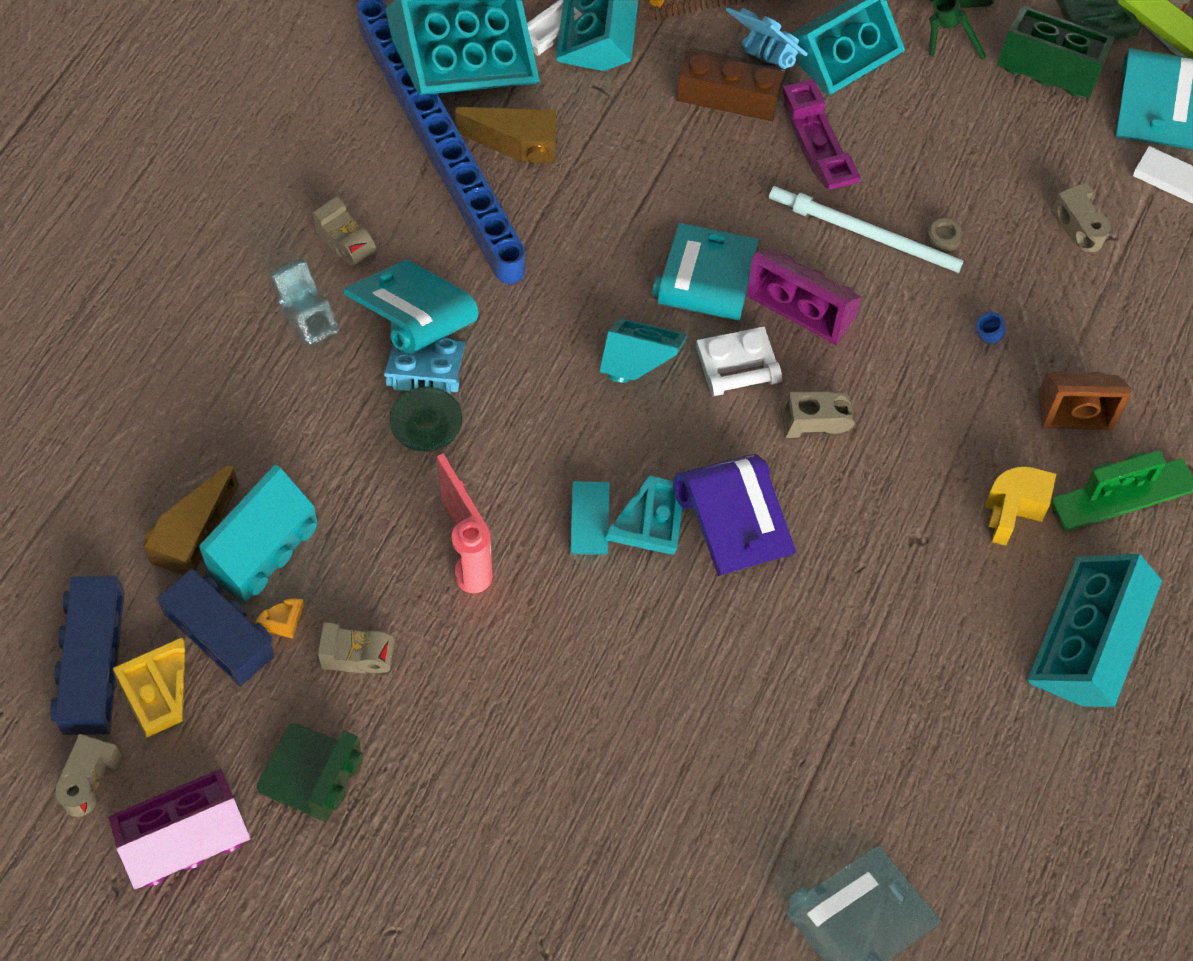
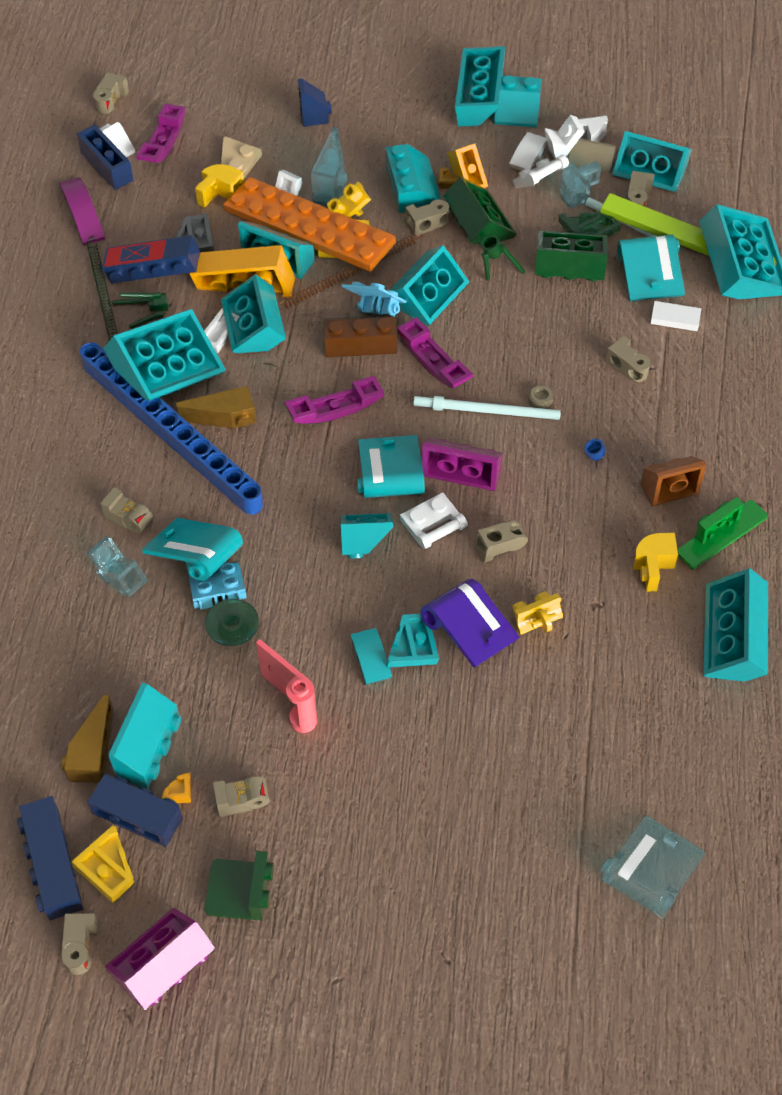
camera: 15 degrees left, 5 degrees down
none -> magenta slope [285,376,384,424]
none -> yellow hips [513,591,563,635]

